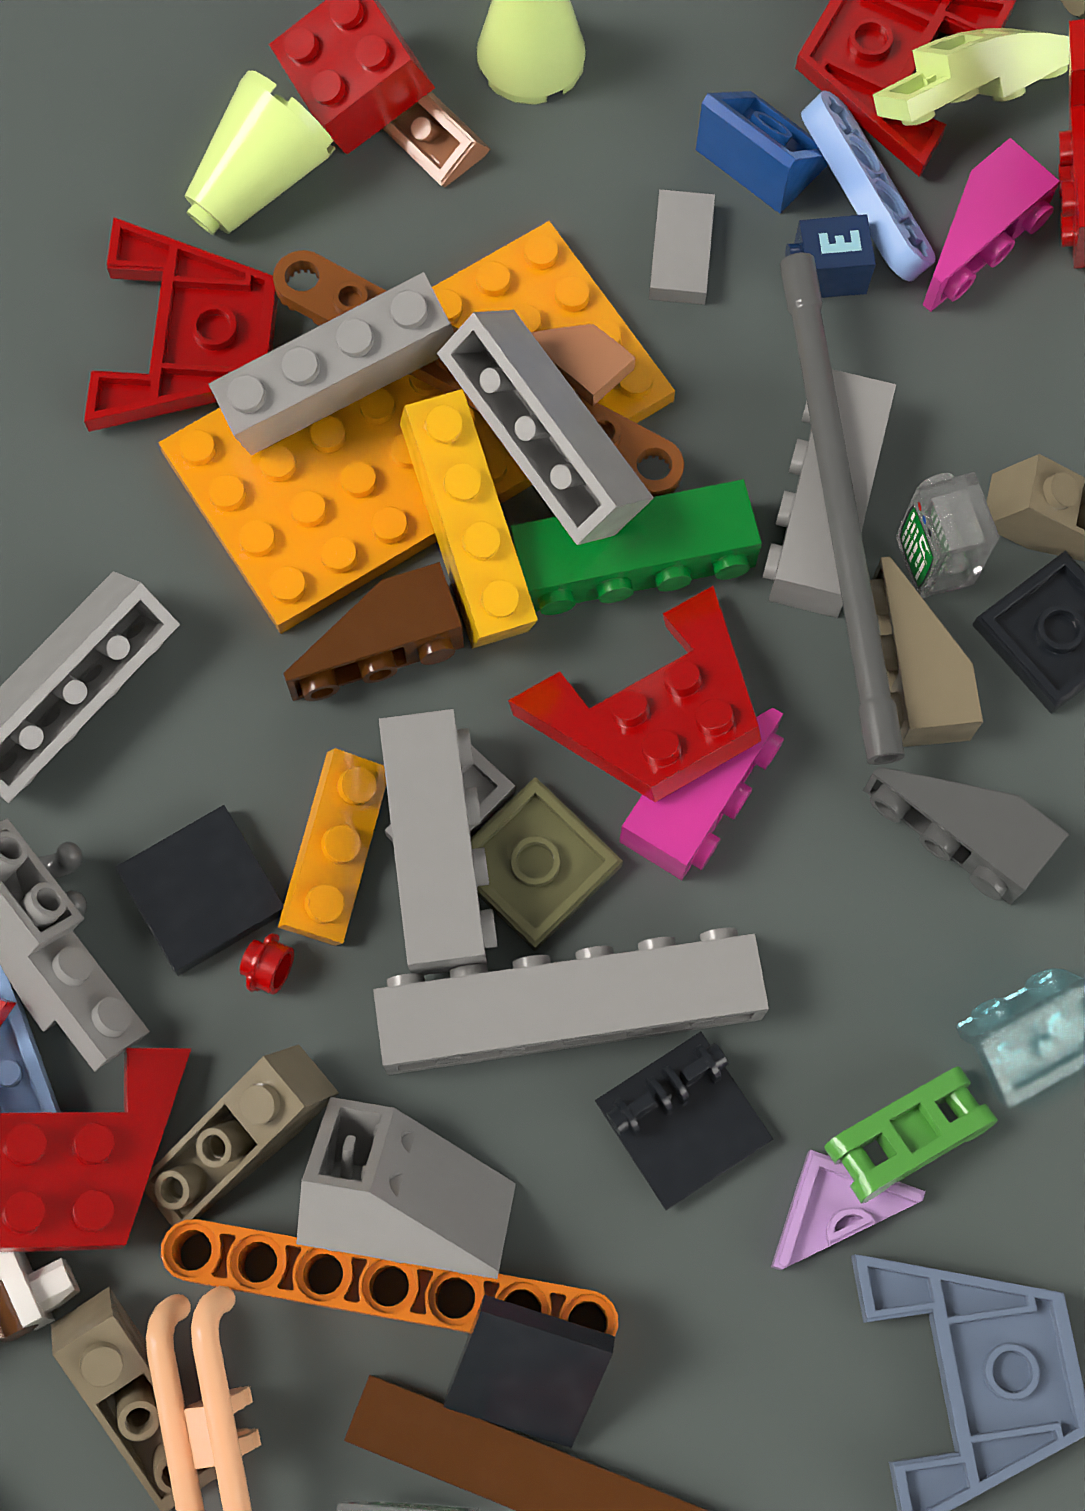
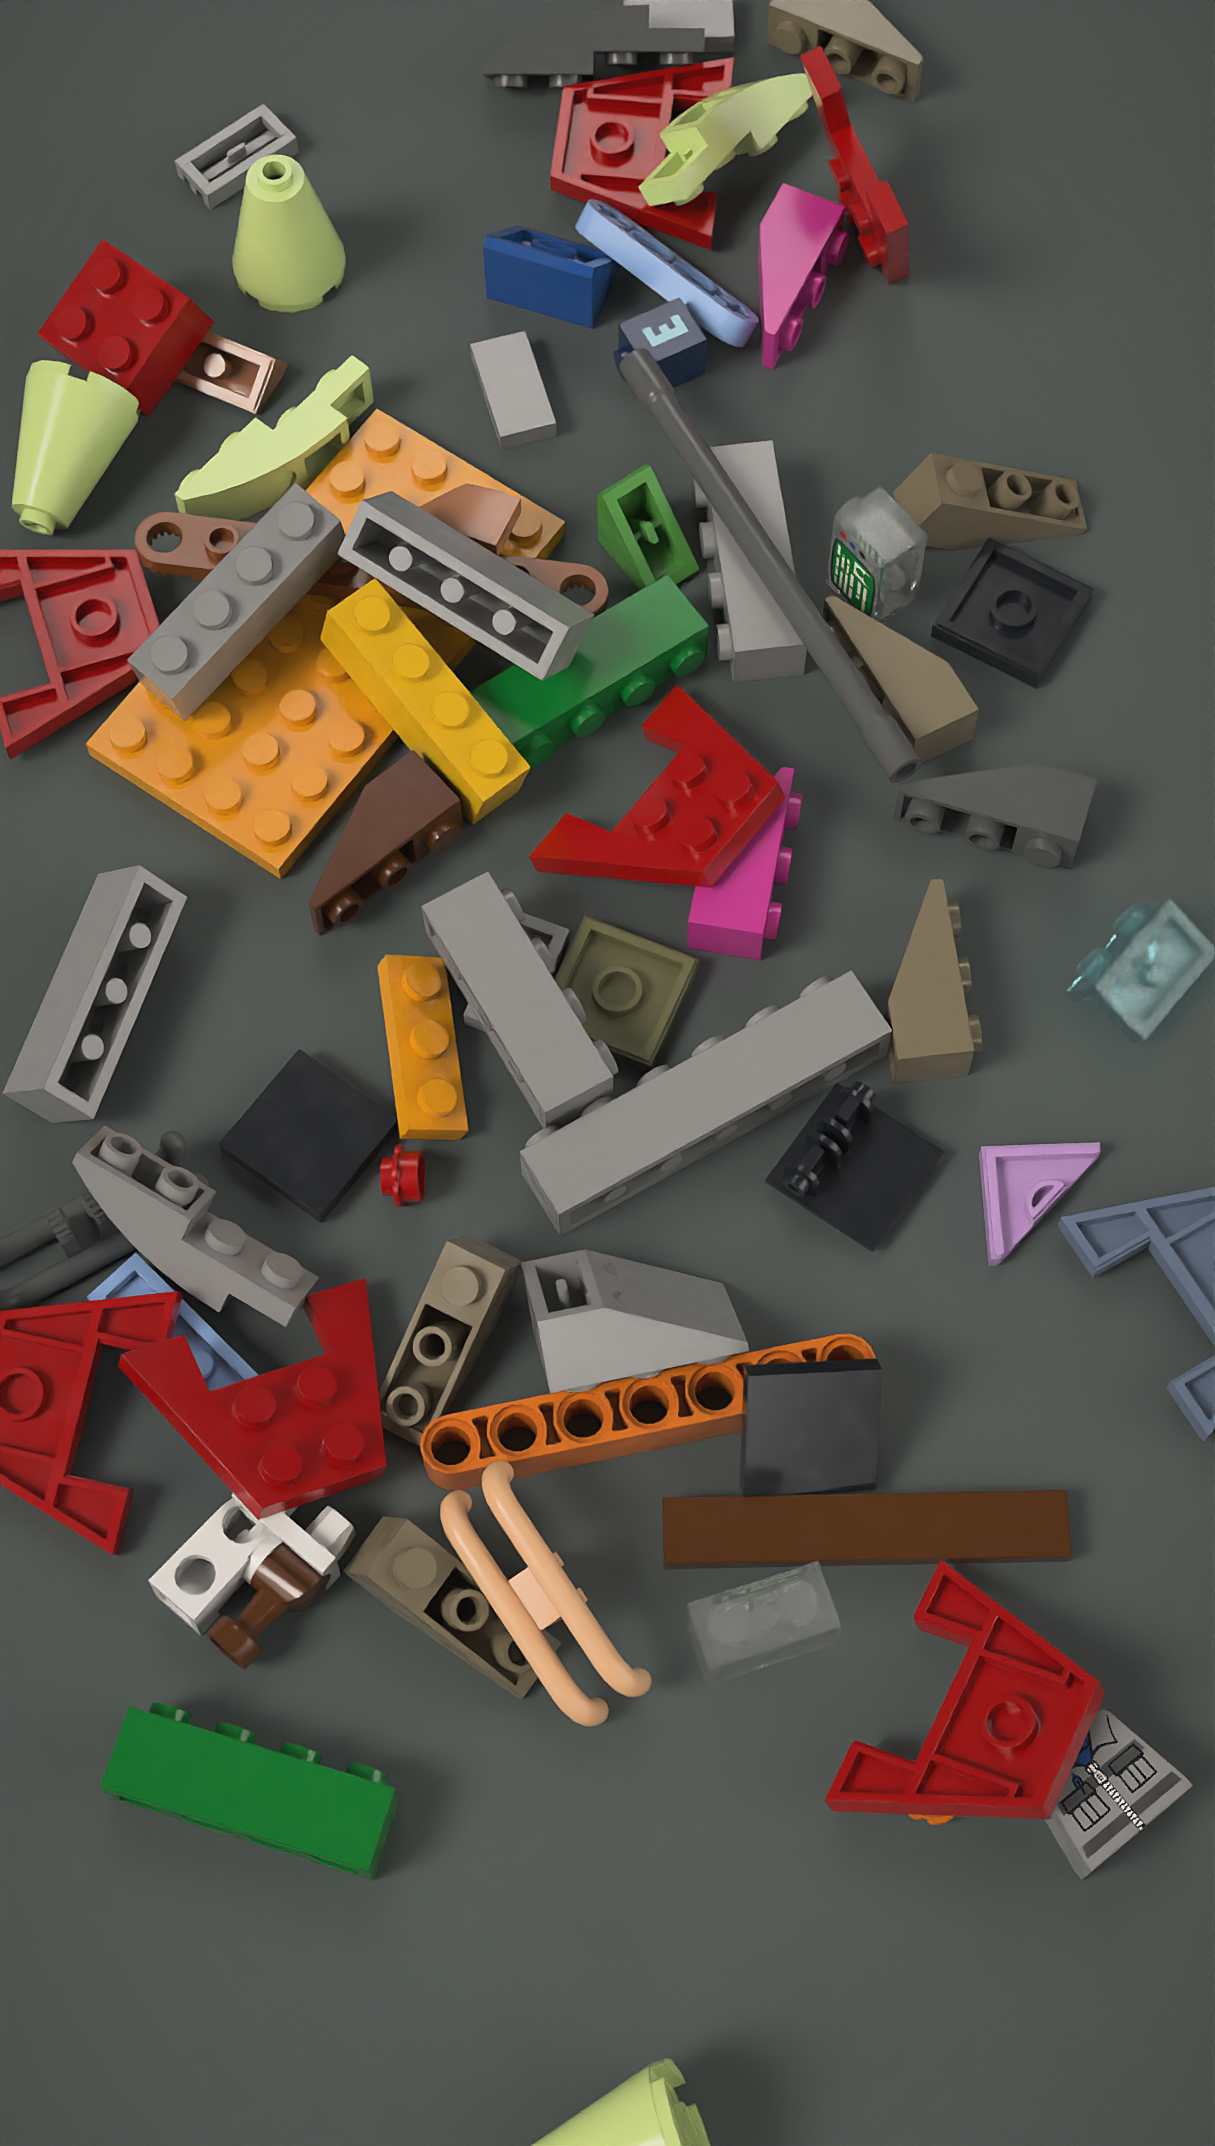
camera: 20 degrees left, 5 degrees down
bright green plate [824,1066,998,1204] -> none
none -> yellowish green slope [175,355,374,521]
none -> bright green slope [597,464,699,590]
none -> dark tan slope [885,878,982,1084]

